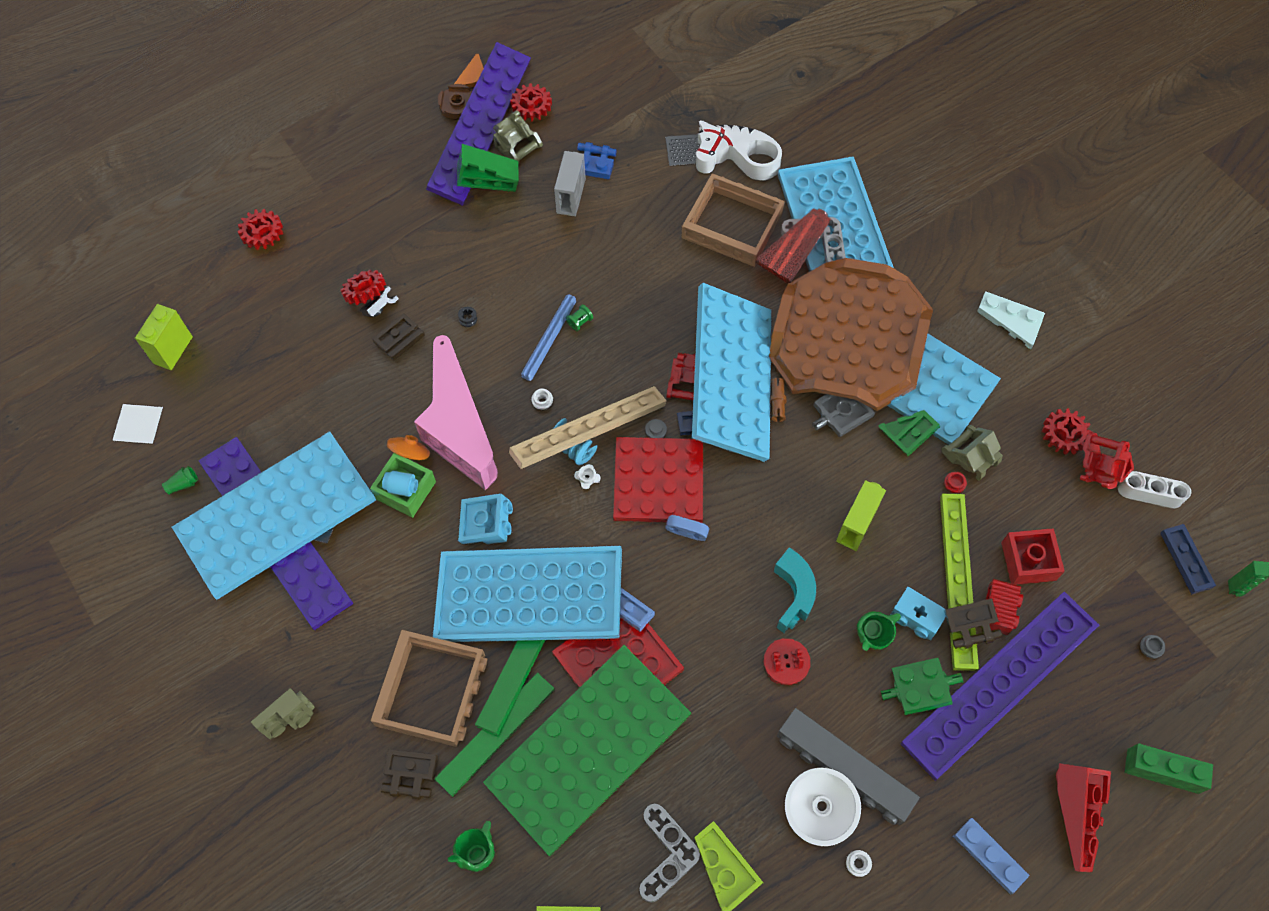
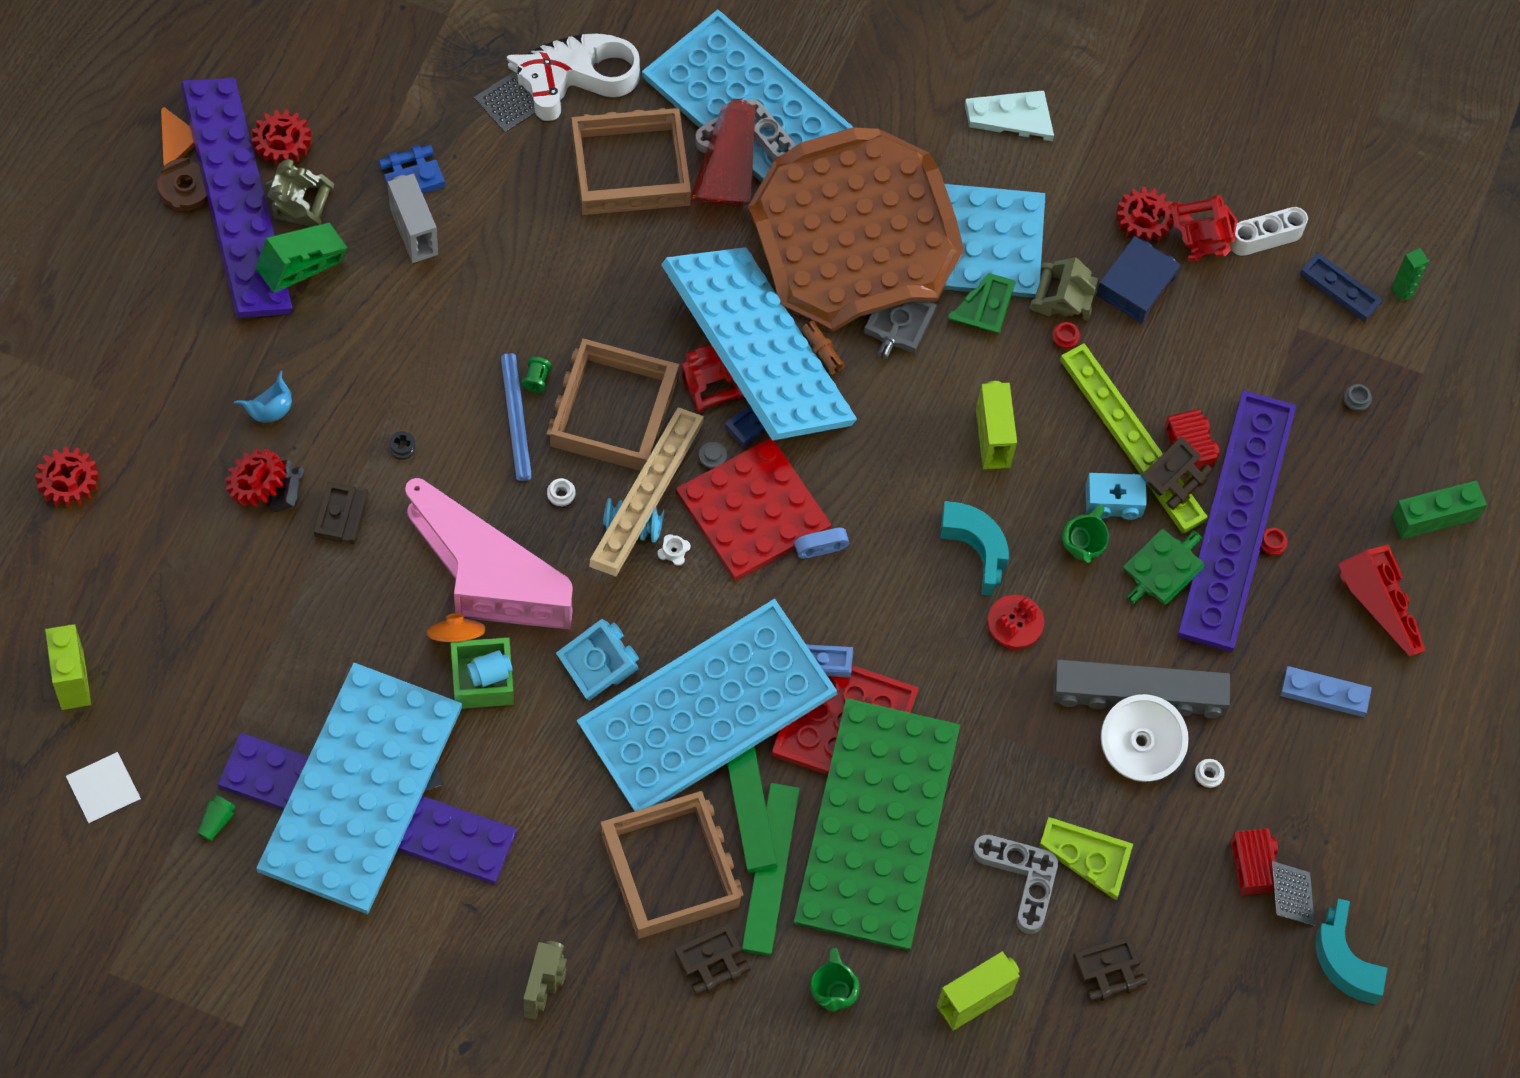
camera: 40 degrees left, 0 degrees up
red brick [1001,528,1065,585] -> none
none -> dark azure hair [234,370,292,423]
none -> medium nougat window [547,338,679,471]
none -> dark blue panel [1096,236,1181,324]
none -> red plate [1260,528,1288,556]

